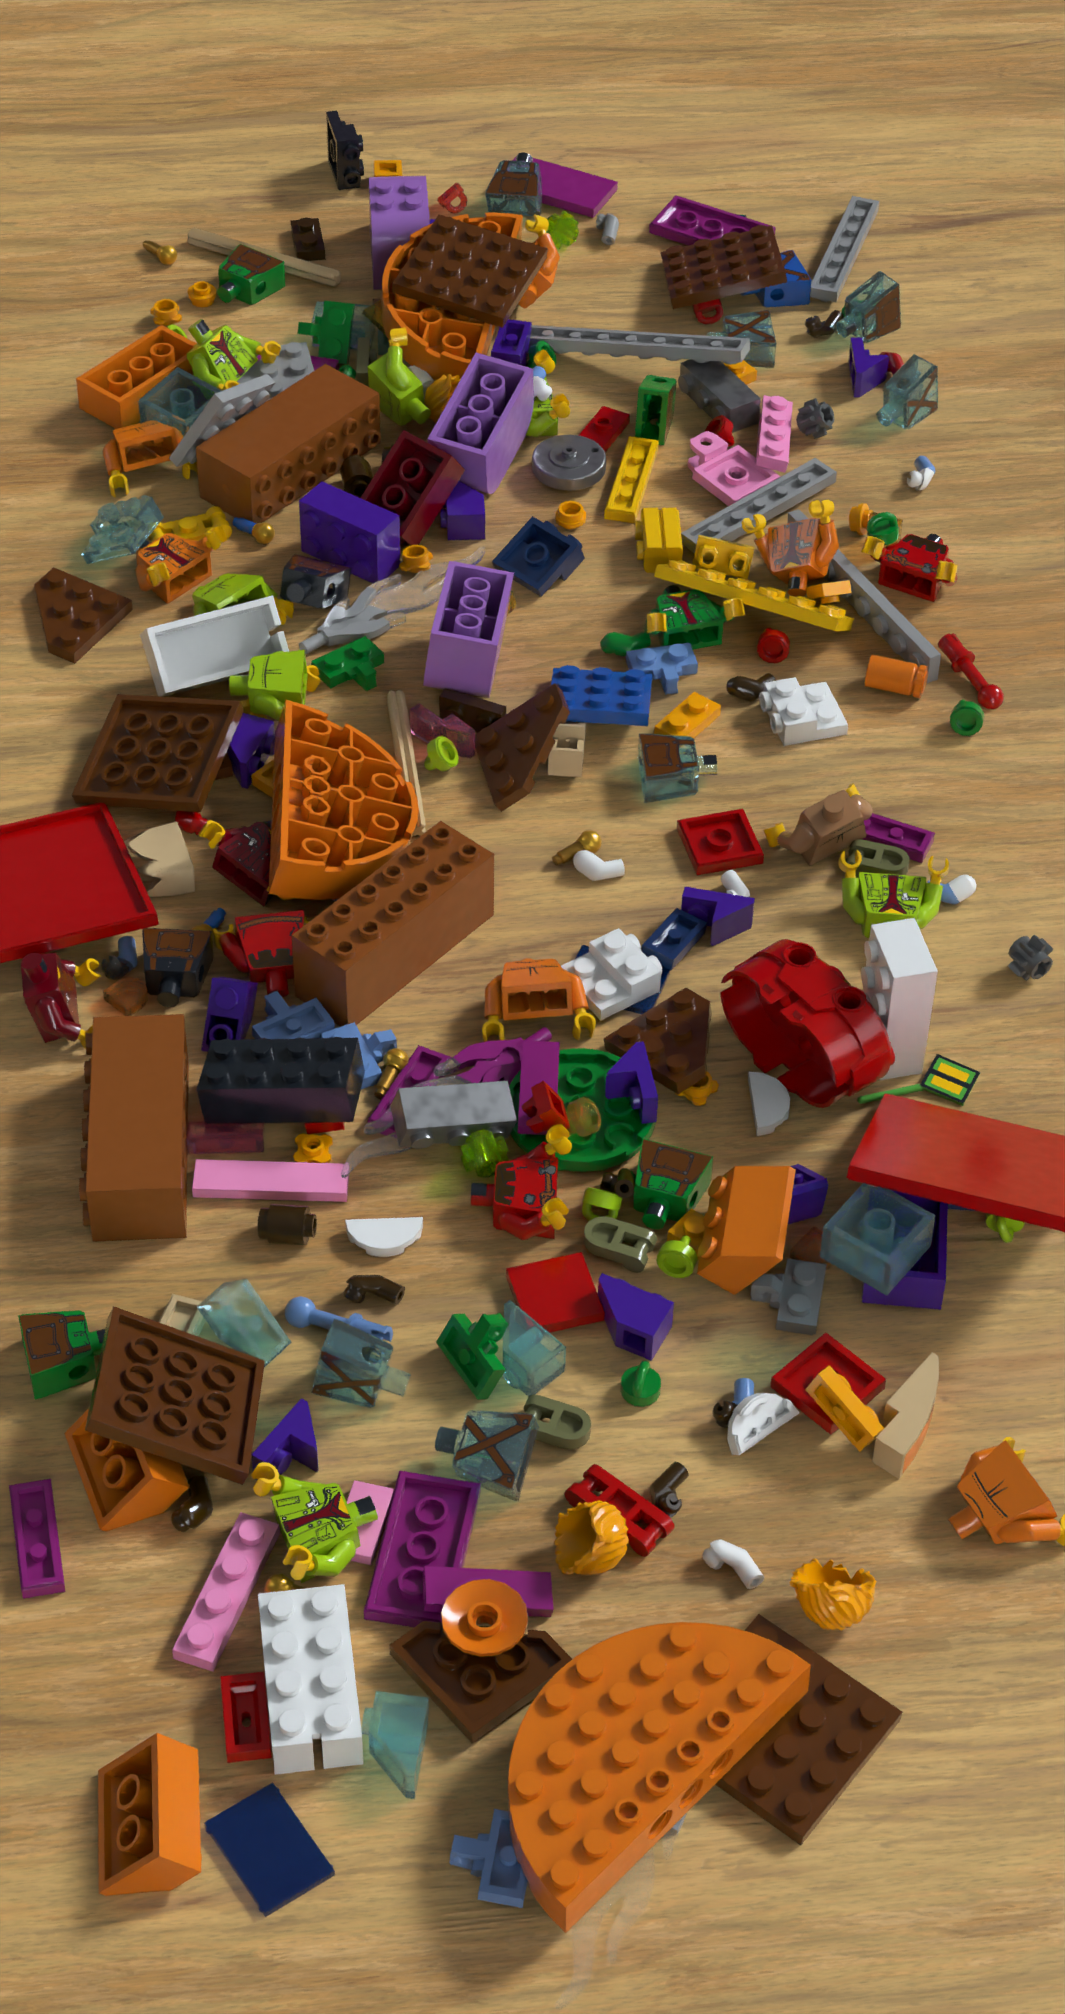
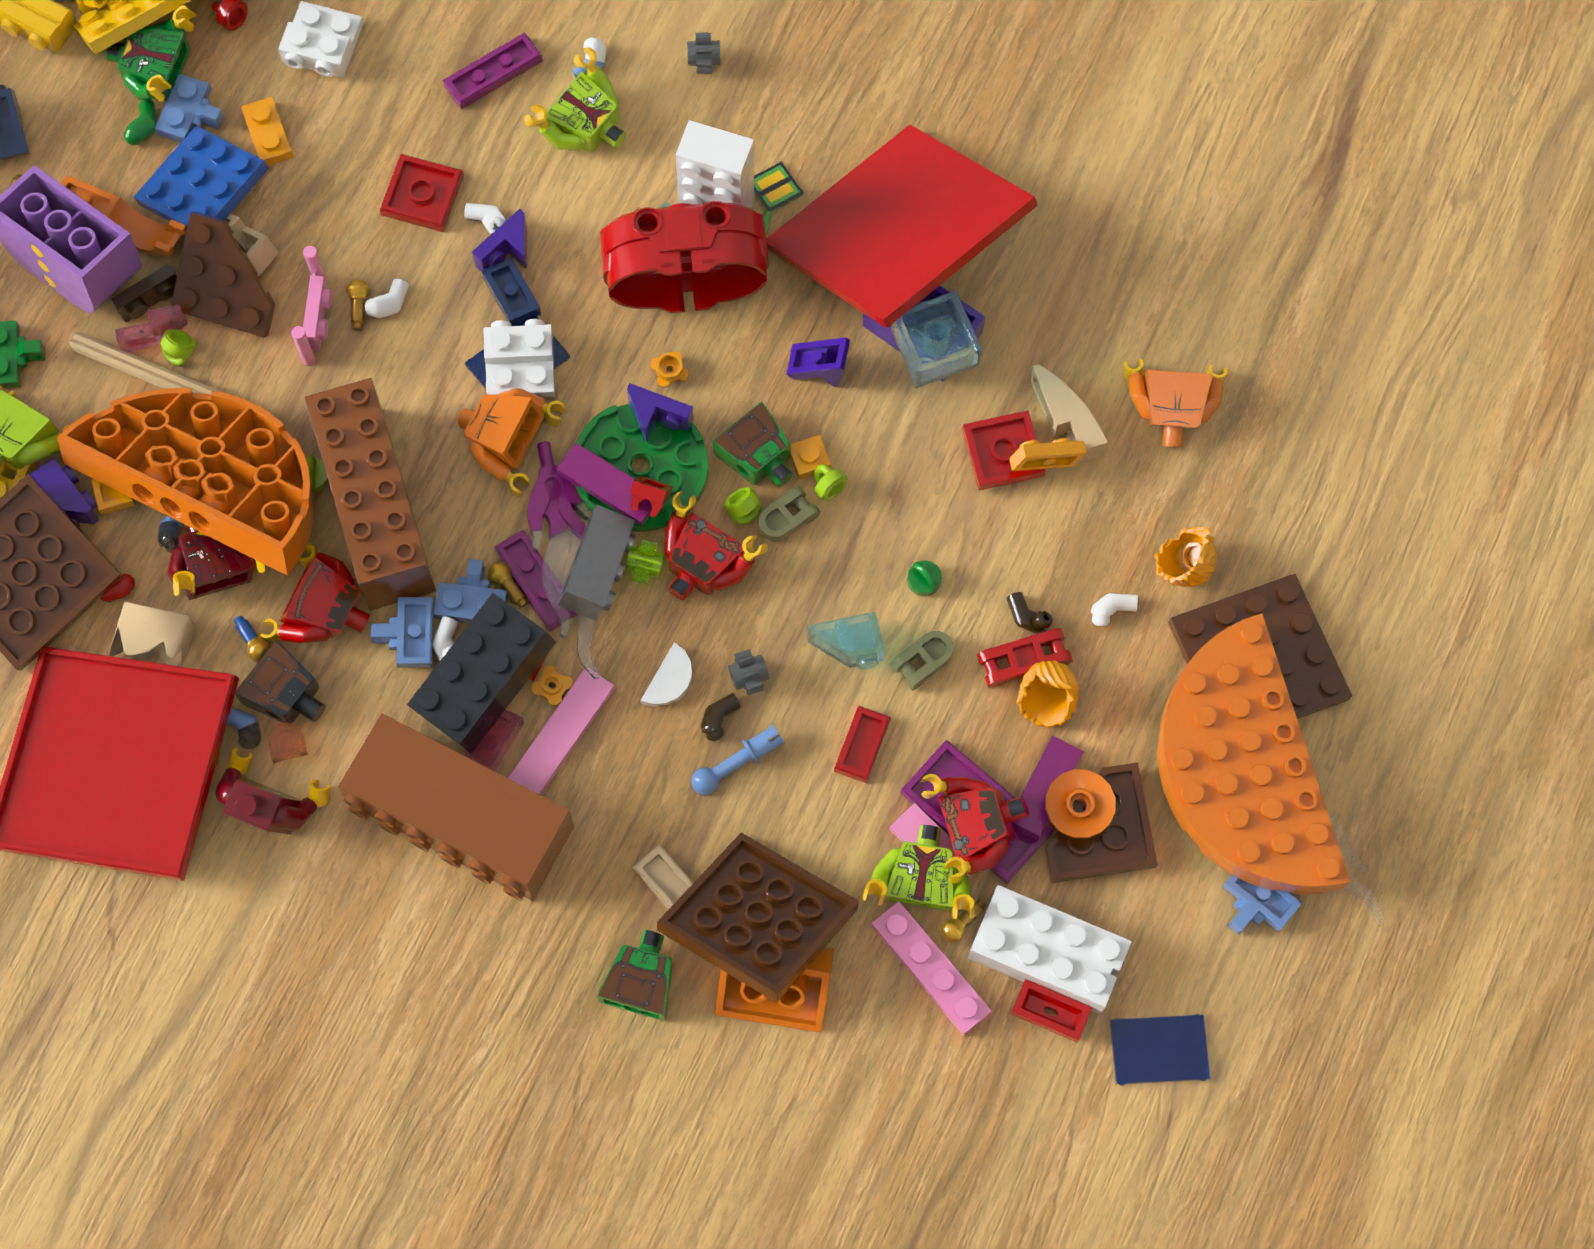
camera: 60 degrees left, 25 degrees up
magenta tile [9,1479,66,1599] -> none
orange slope [98,1733,202,1896] -> none
dark brown arm [171,1476,213,1532] -> none
clear light blue slope [197,1279,292,1367] -> none
dark purple slope [201,977,258,1052] -> none
dark purple slope [251,1398,319,1480] -> none
dark brown brick [258,1204,317,1245] -> none
clear light blue torso [311,1319,411,1408] -> none
clear light blue slope [362,1691,429,1799] -> none
clear light blue torso [435,1410,539,1502] -> none
green hinge [436,1313,509,1400] -> none
red tile [506,1252,605,1338] -> none
clear yellow tile [567,1097,601,1137] -> none
dark purple slope [598,1273,674,1361] -> none
dark brown arm [600,1168,636,1198] -> none
reddish brown plate [604,988,712,1094] -> none
torso [638,733,717,803] -> none
orange slope [697,1166,796,1295] -> none
arm [712,1378,754,1428] -> none
dark brown arm [726,673,776,701] -> none
white tile [727,1393,799,1455] -> none
white tile [748,1072,790,1136] -> none
light grey hinge [751,1258,826,1335] -> none
medium nougat torso [763,783,873,866] -> none
clear orange tile [790,1226,838,1270] -> none
olive plate [844,839,909,878] -> none
none -> orange piece [61,175,187,256]
none -> bright pink plate [291,246,333,366]
none -> dark grey gear [728,649,770,695]
none -> red tile [834,705,891,784]
none -> red torso [920,774,1029,883]

